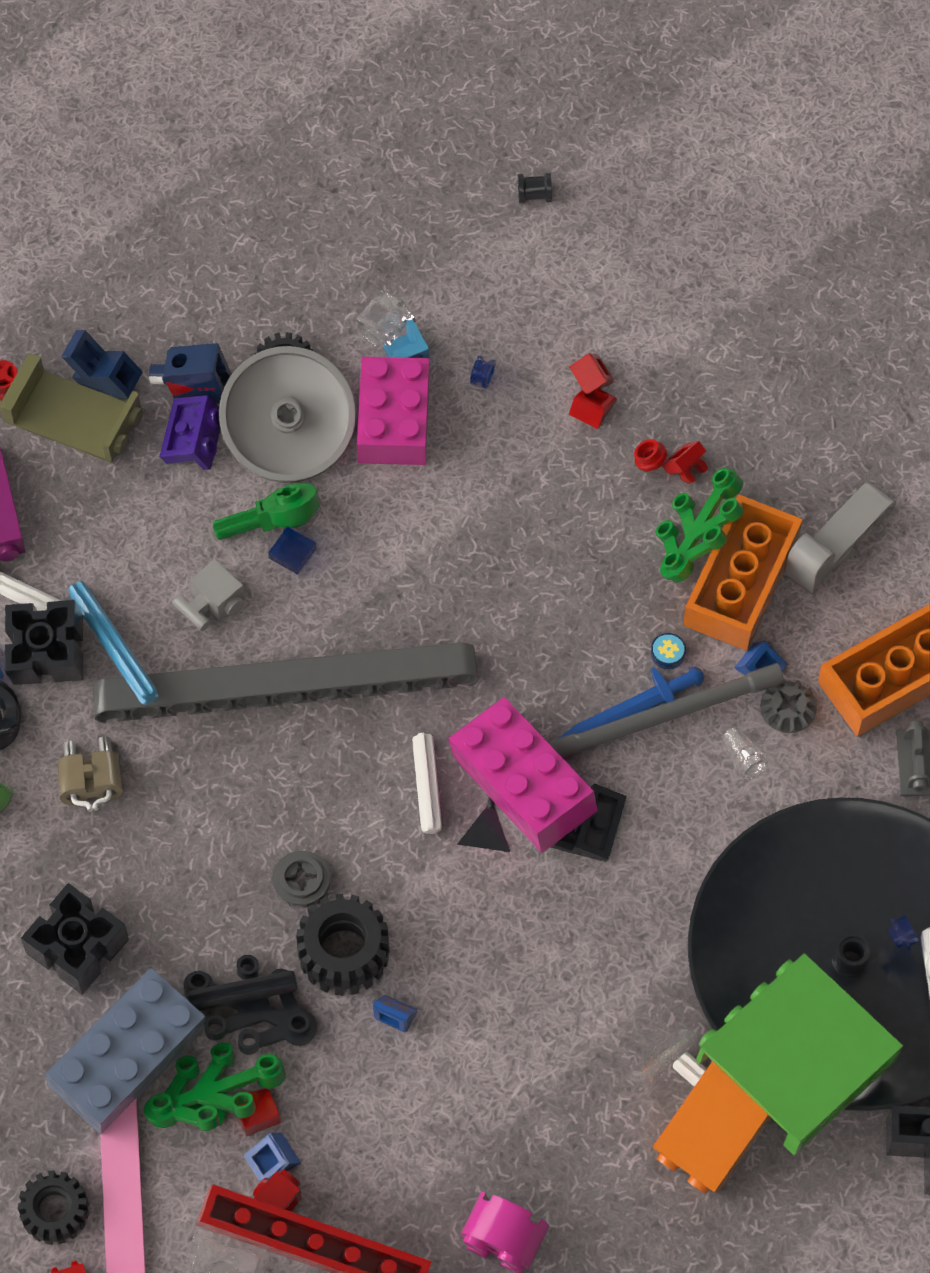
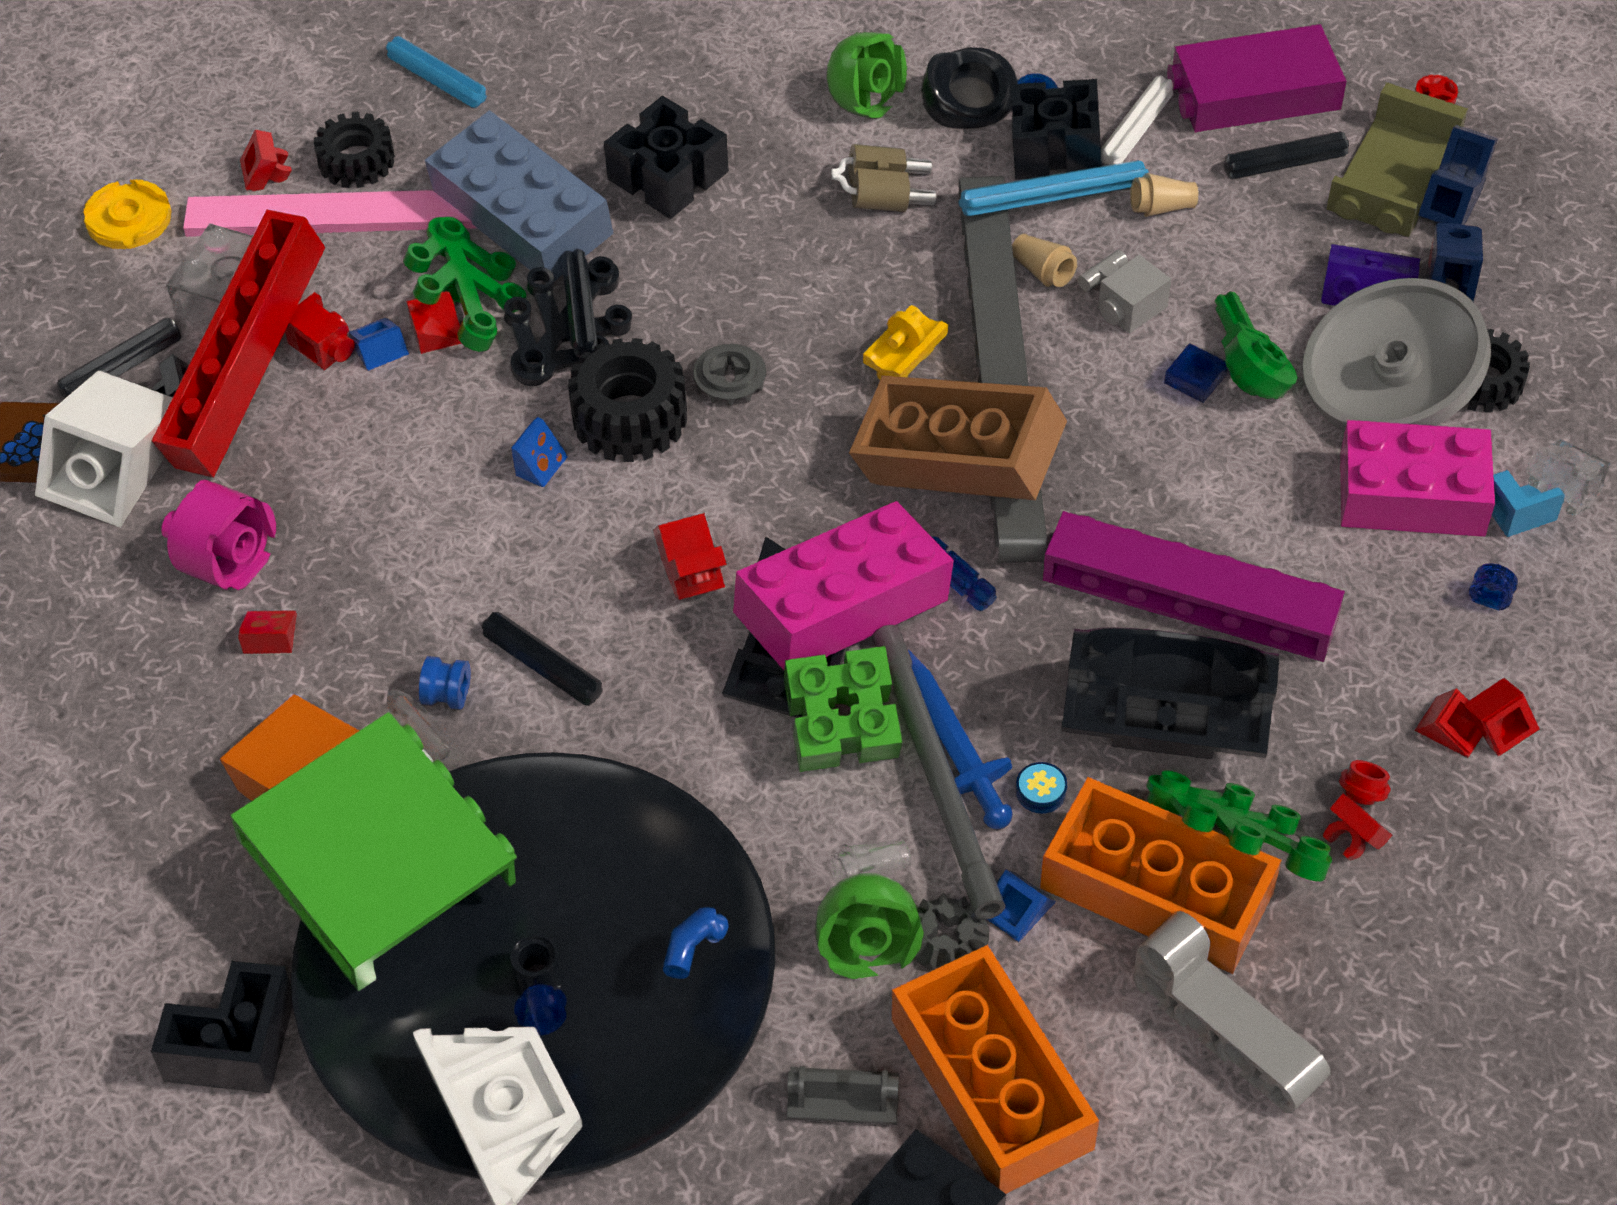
camera: 95 degrees right, 10 degrees down
white axle [412,733,442,834] -> none
none -> red slope [238,610,297,654]
none -> blue wheel [419,656,471,710]
none -> black axle [481,612,603,706]
none -> red brick [653,513,727,600]
none -> blue arm [663,907,729,979]
none -> bright green brick [784,646,902,772]
none -> bright green cylinder [815,873,924,979]
none -> medium nougat brick [849,376,1067,500]
none -> yellow hips [863,305,948,380]
none -> clear blue axle [932,536,997,611]
none -> tan cone [1012,234,1077,287]
none -> magenta brick [1043,511,1345,662]
none -> black piece [1061,627,1279,760]
none -> tan cone [1130,173,1198,217]
none -> black axle [1224,131,1349,179]

